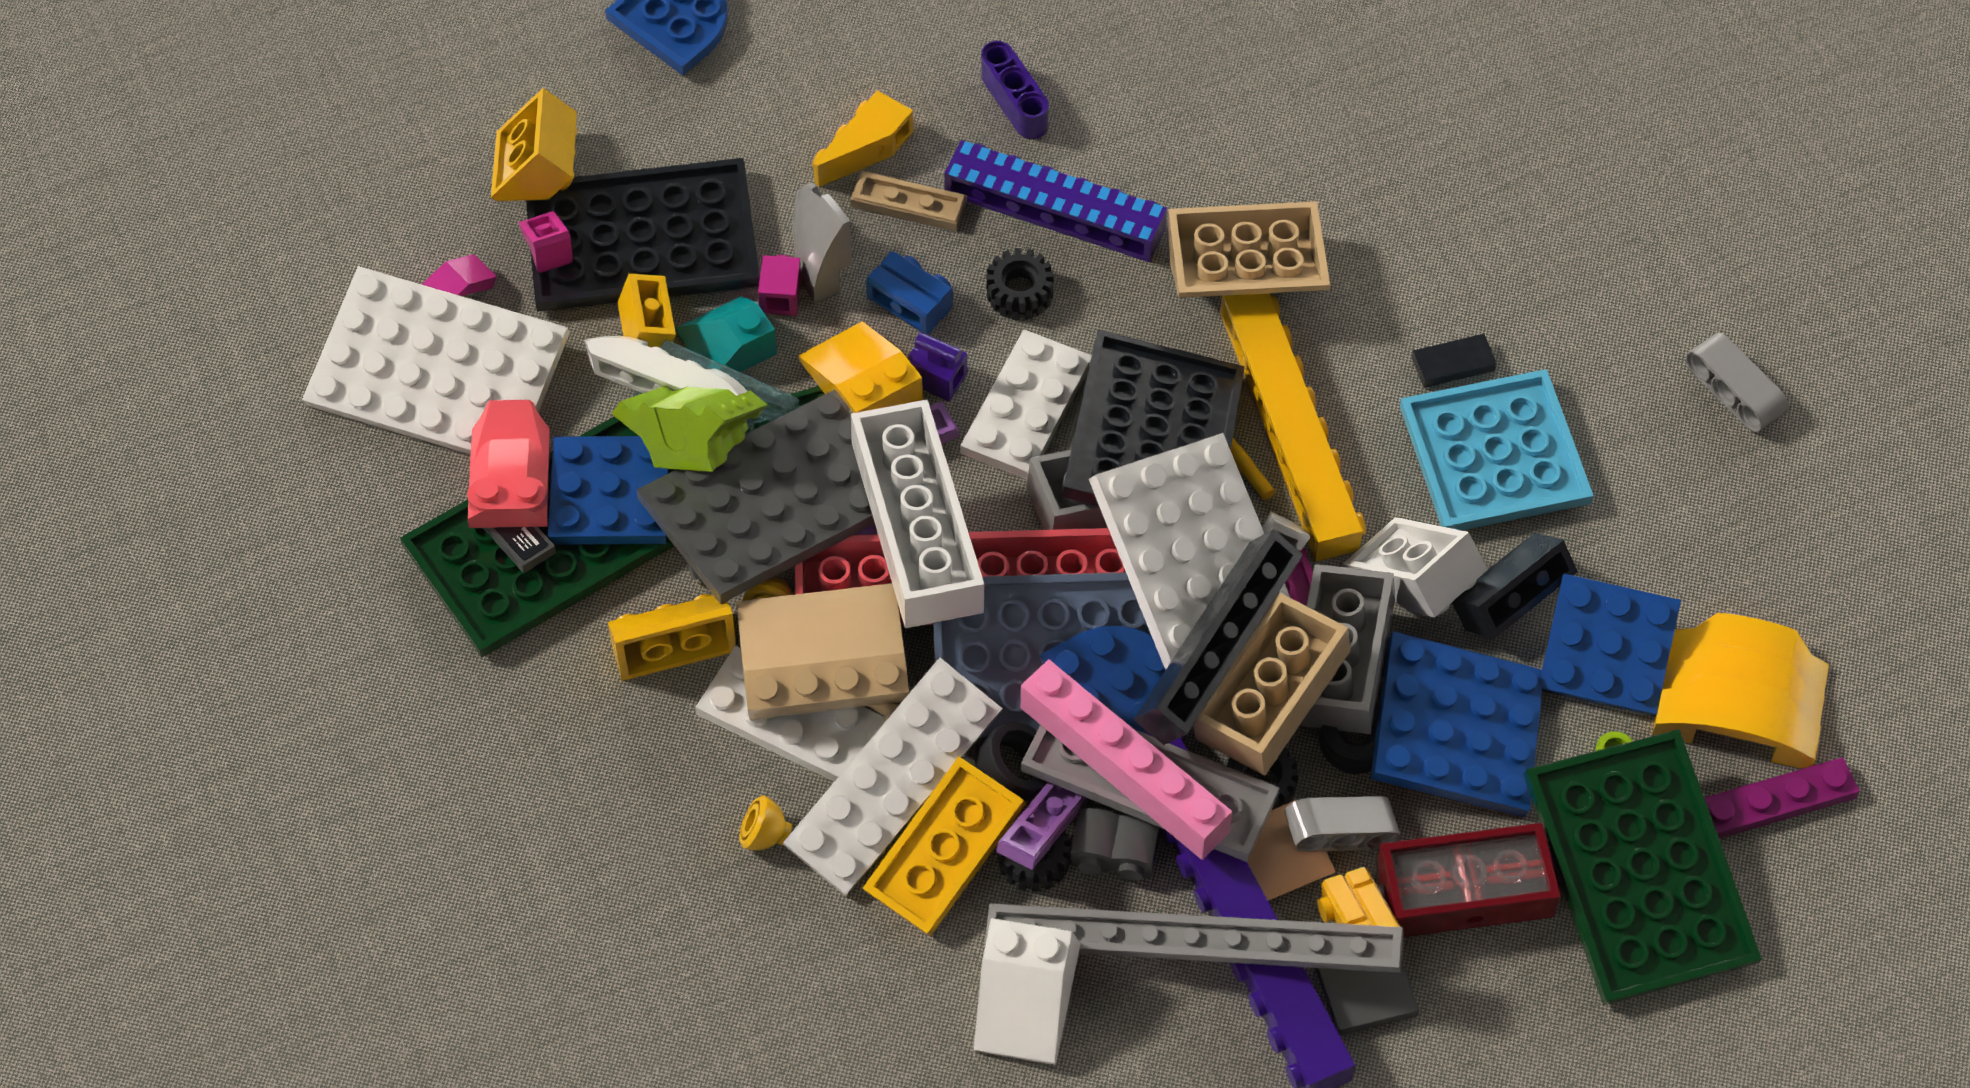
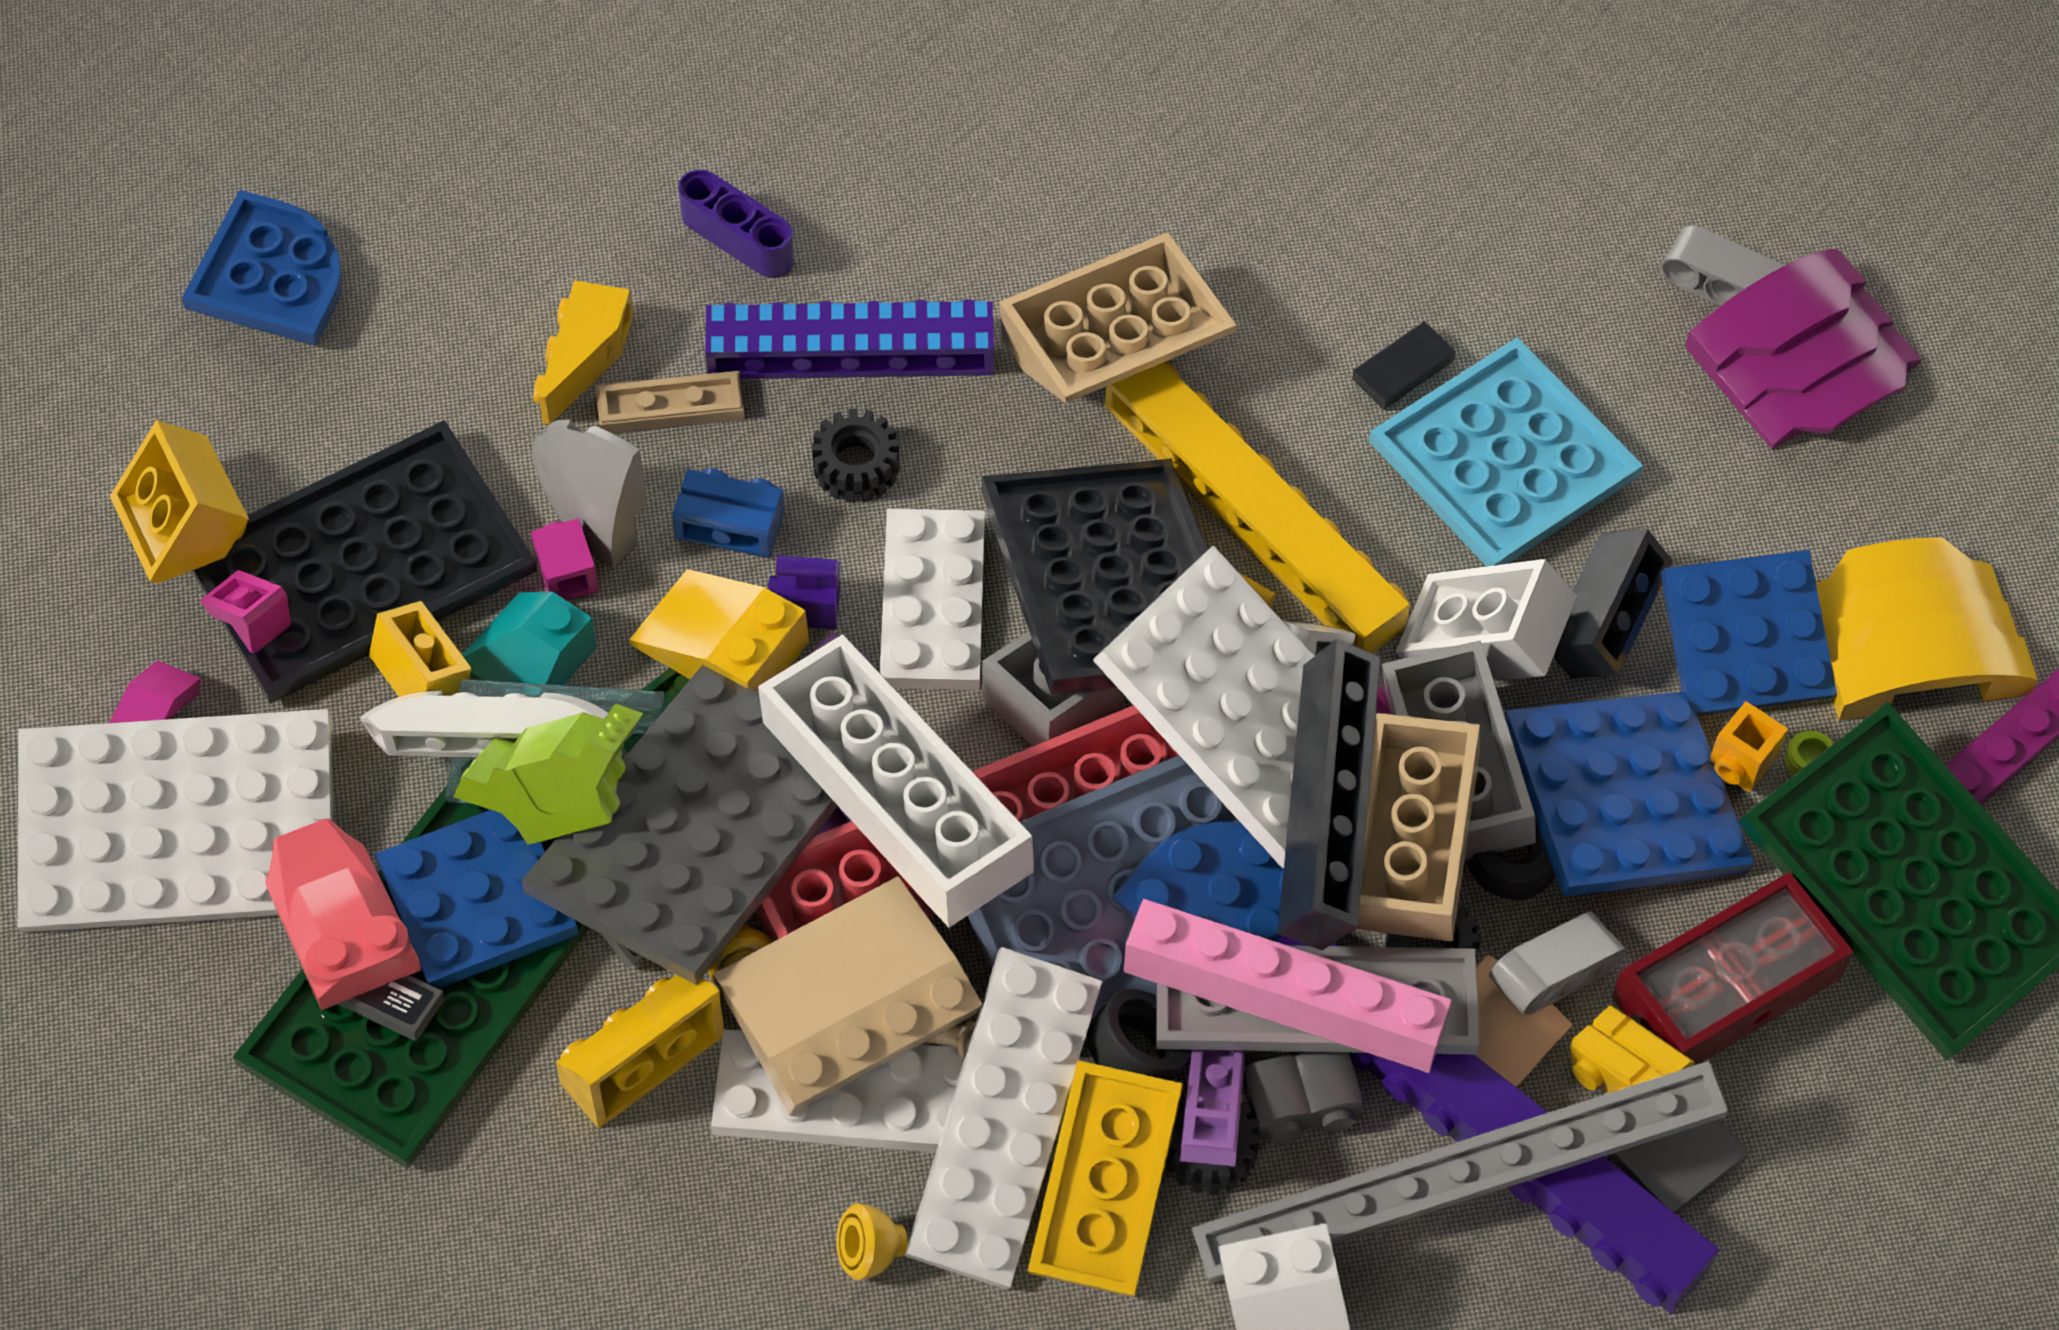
camera: 25 degrees left, 0 degrees up
none -> magenta slope [1684,248,1922,449]
none -> light orange brick [1709,701,1788,793]

